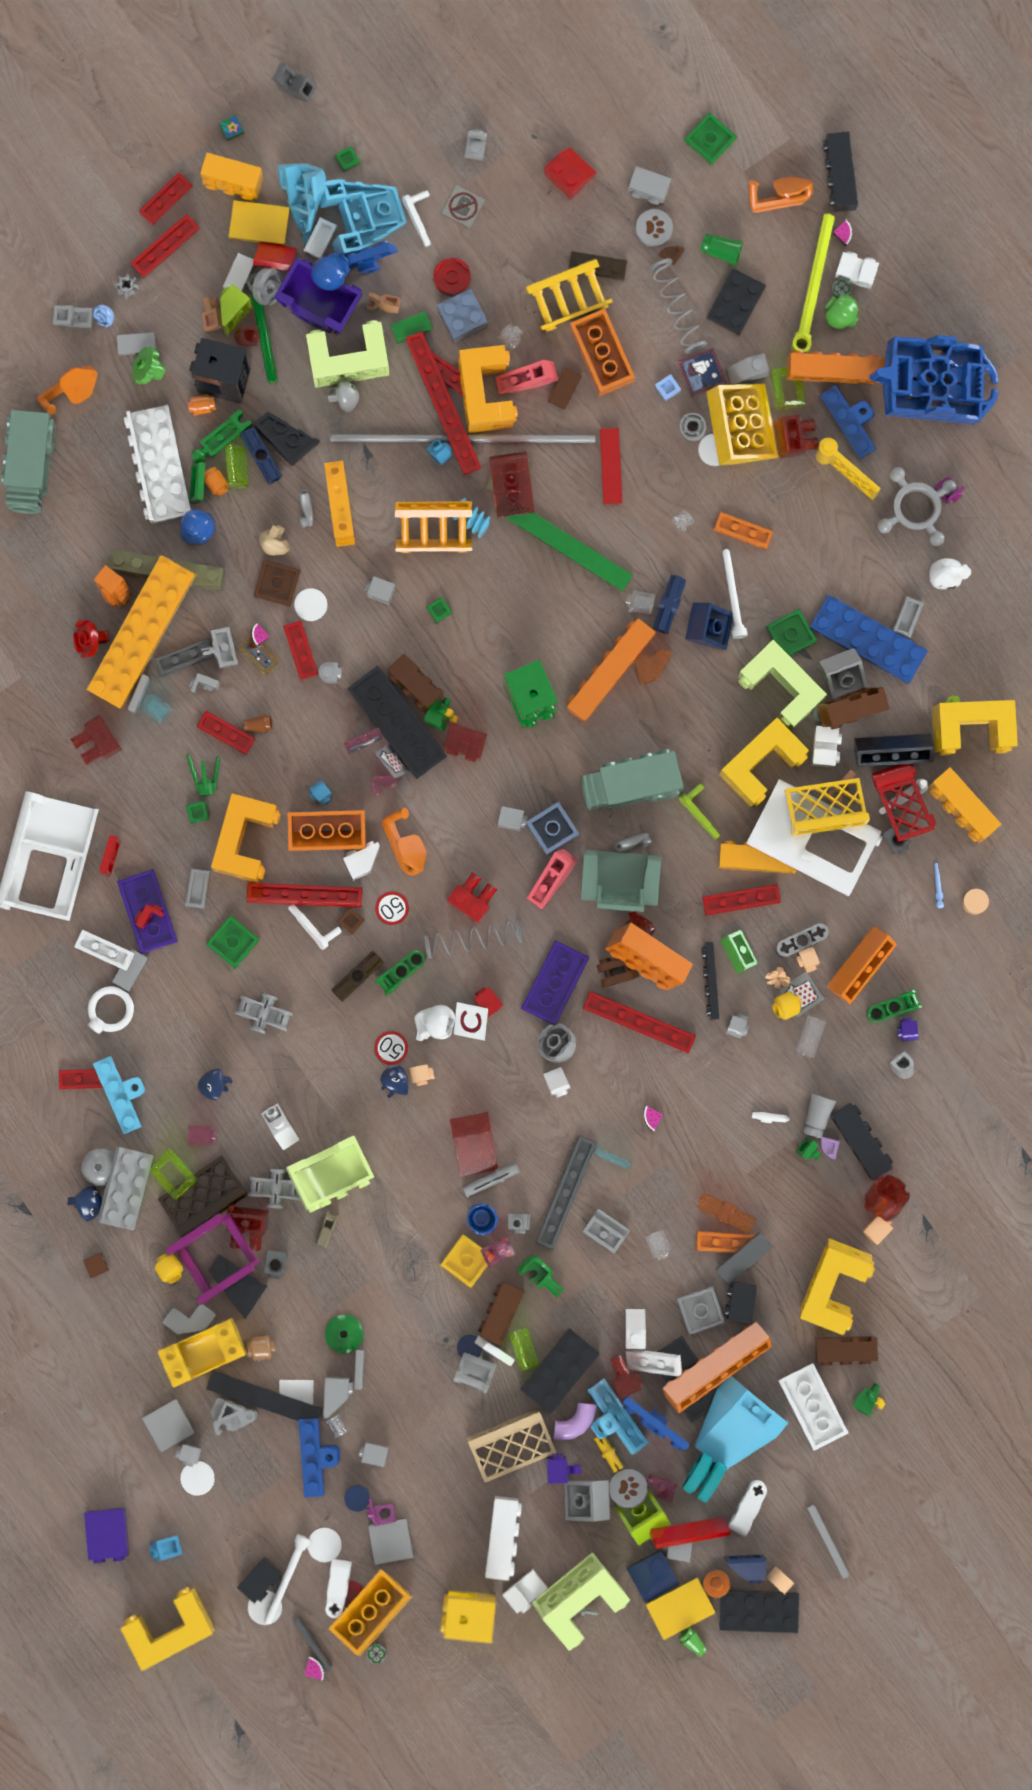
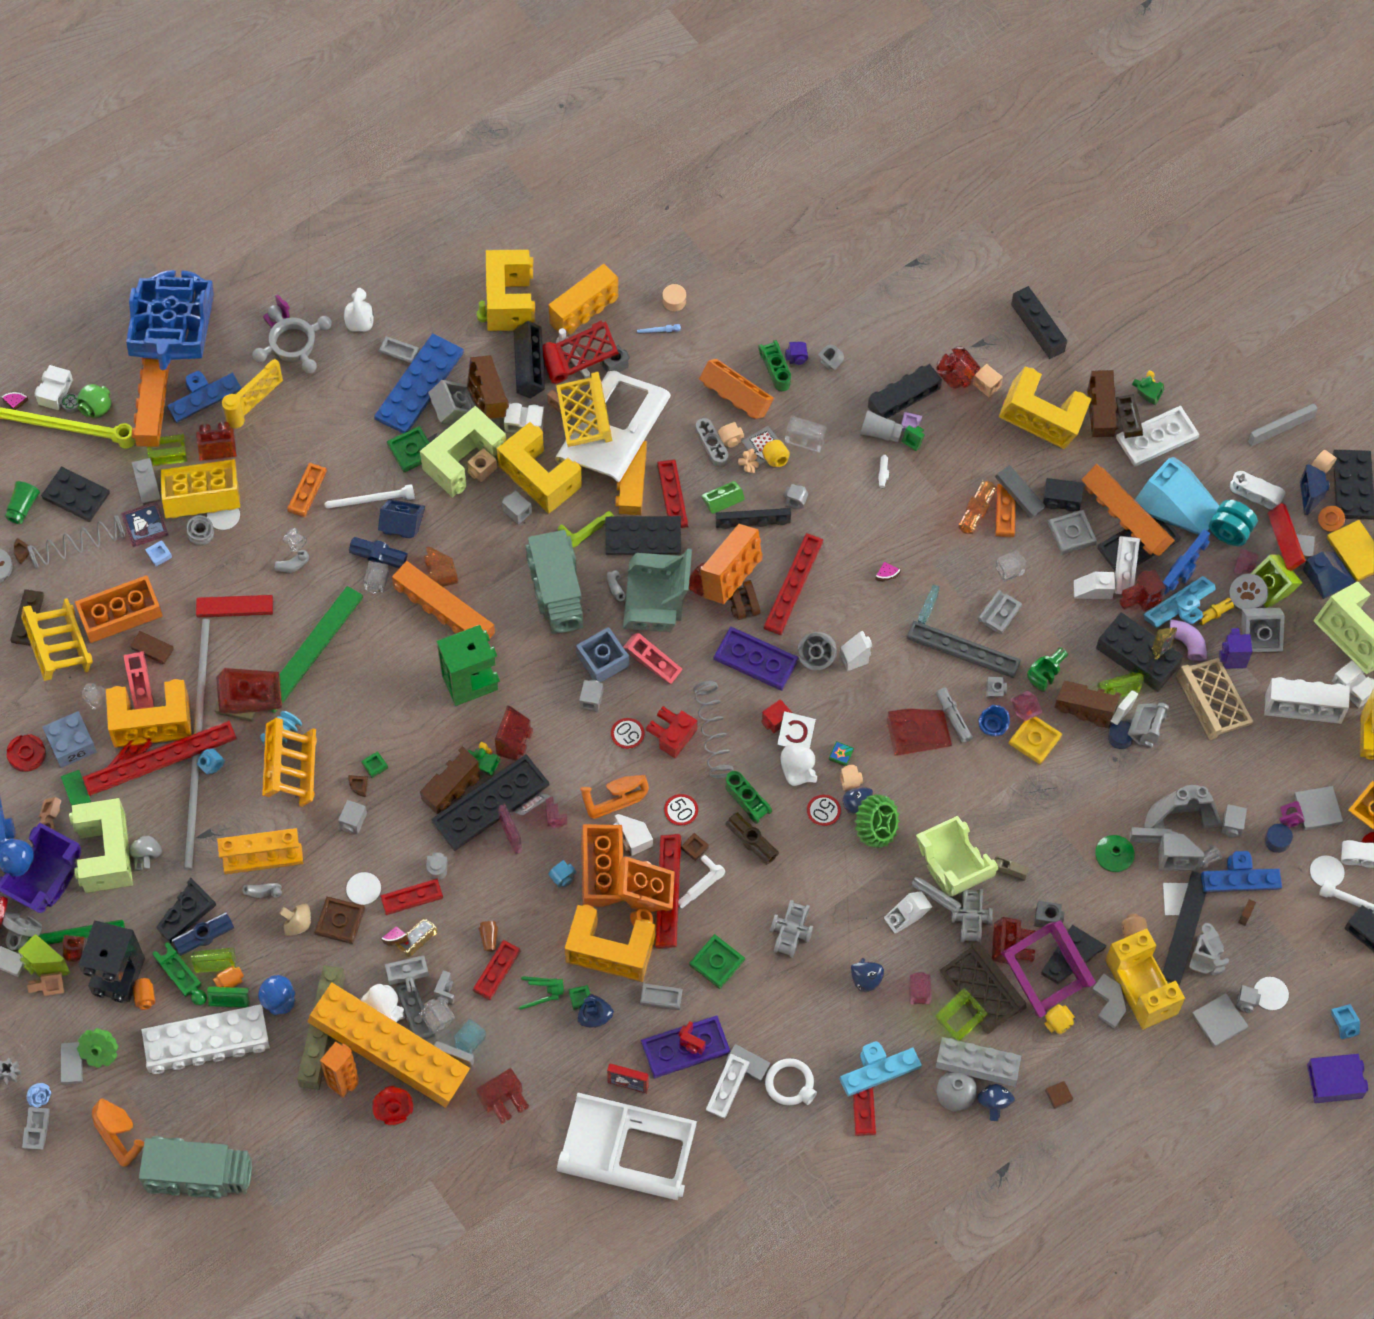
camera: 85 degrees left, 20 degrees down
none -> light grey arm [275,550,309,573]
none -> reddish brown tile [348,775,368,797]
none -> white piece [361,984,405,1022]
none -> clear brick [420,998,455,1034]
none -> light nougat brick [467,448,497,482]
none -> light grey brick [502,490,532,525]
none -> dark blue piece [577,994,614,1028]
none -> black plate [605,516,681,555]
none -> sticker [611,718,645,749]
none -> orange piece [617,856,675,925]
none -> tile [829,741,854,766]
none -> bright green gear [854,794,900,848]
none -> light grey axle [912,877,961,912]
none -> black brick [1011,286,1067,359]
none -> dark brown plate [1115,394,1143,438]
none -> light grey cone [1144,785,1222,829]
none -> clear yellow slope [1152,627,1177,659]
none -> reddish brown tile [1238,899,1256,926]

